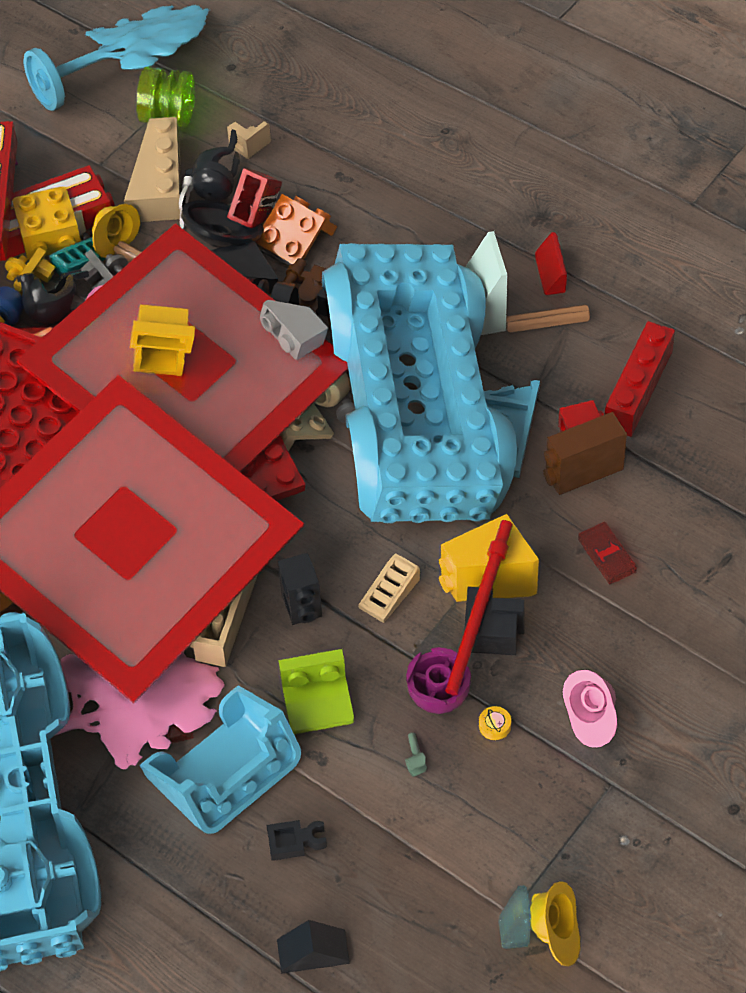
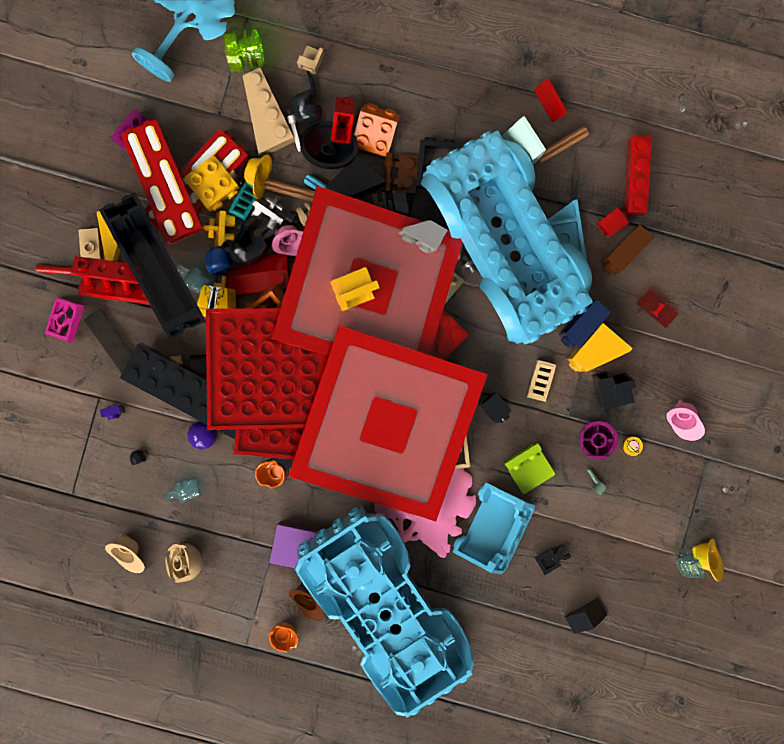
camera: 25 degrees left, 35 degrees up
red bar [445,520,513,696] -> none
none -> dark blue window [558,299,611,348]

